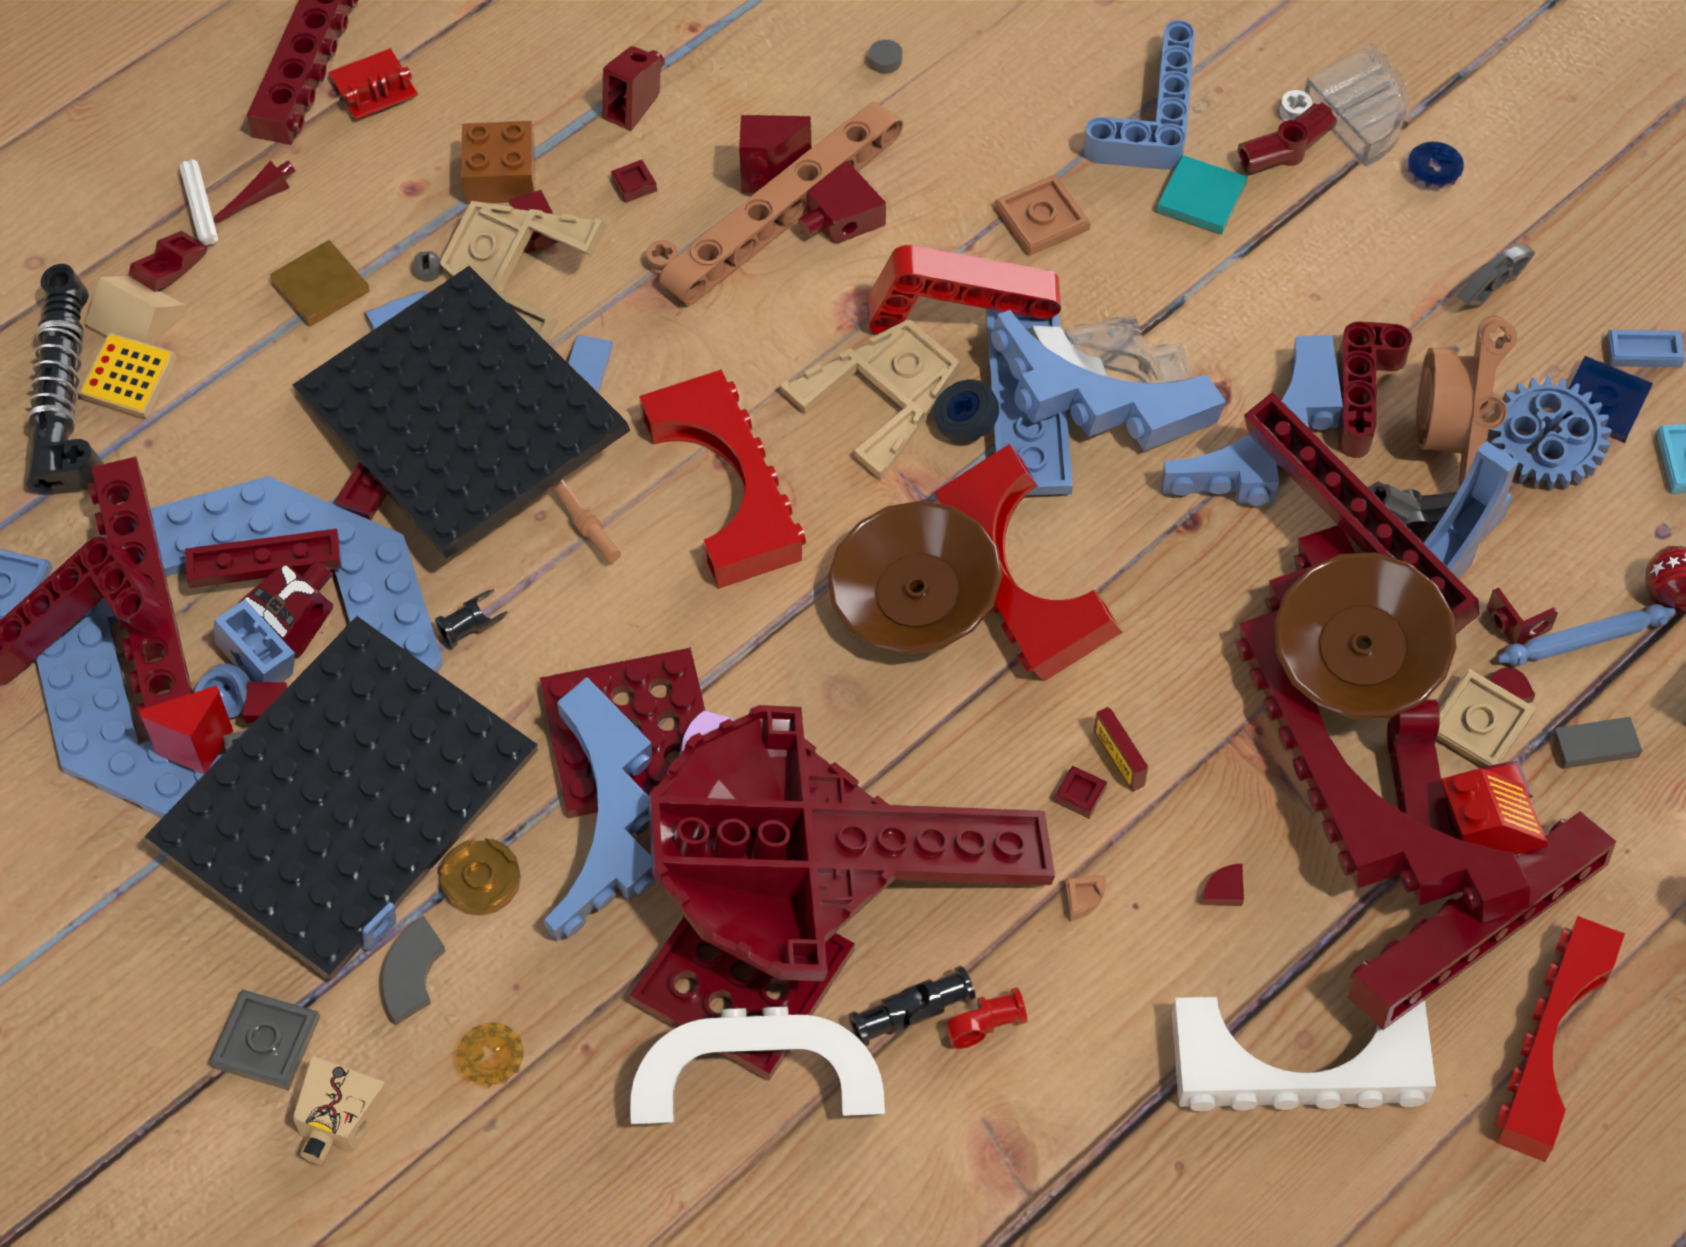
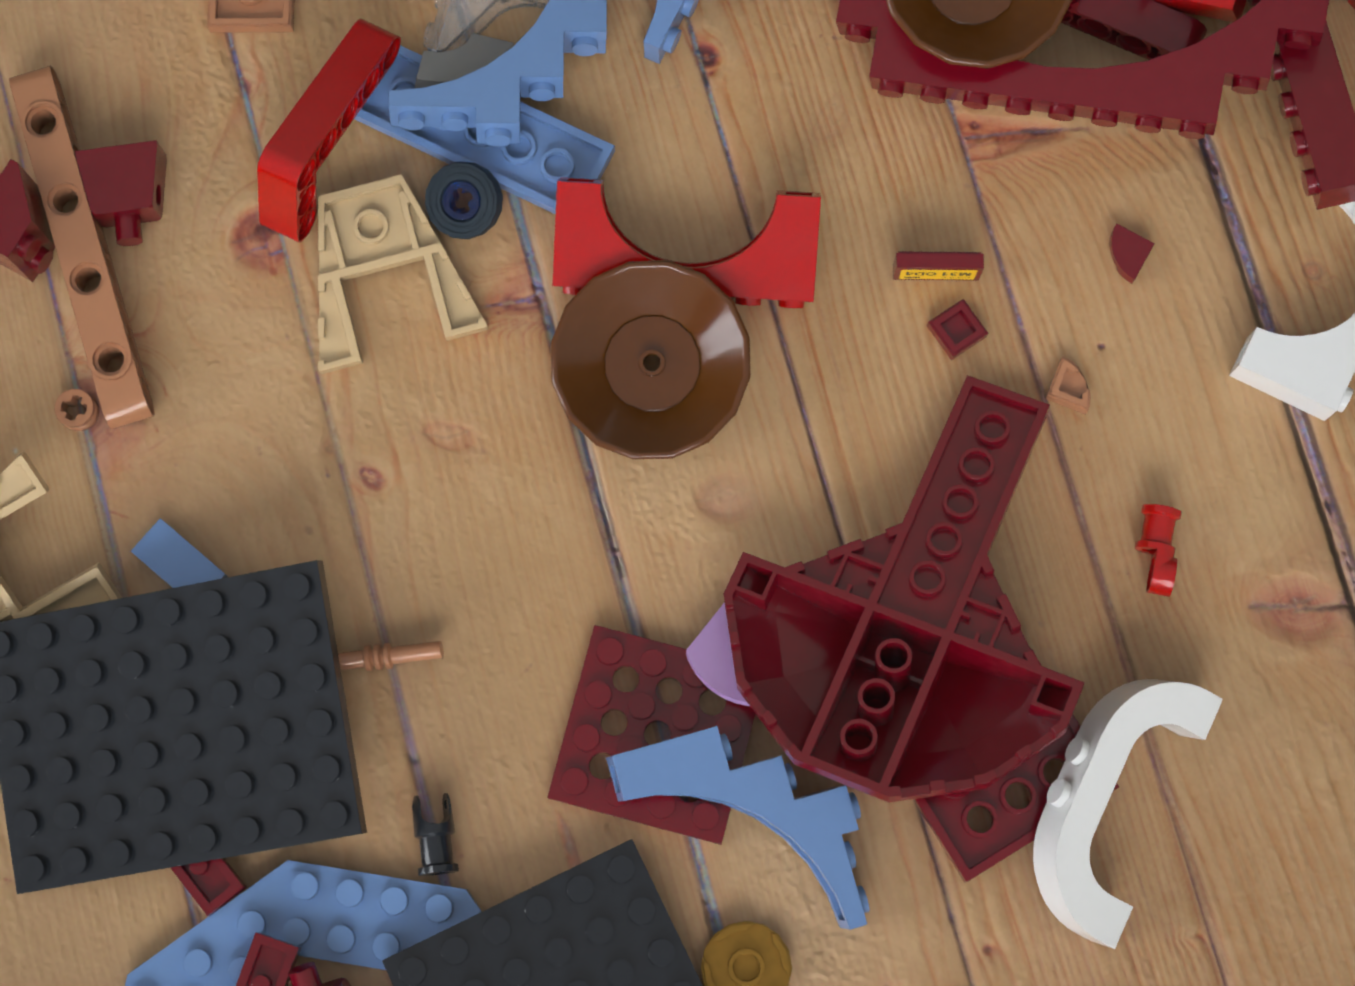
camera: 60 degrees left, 20 degrees up
red arch [639,369,806,589] -> none
black piece [849,966,976,1046] -> none

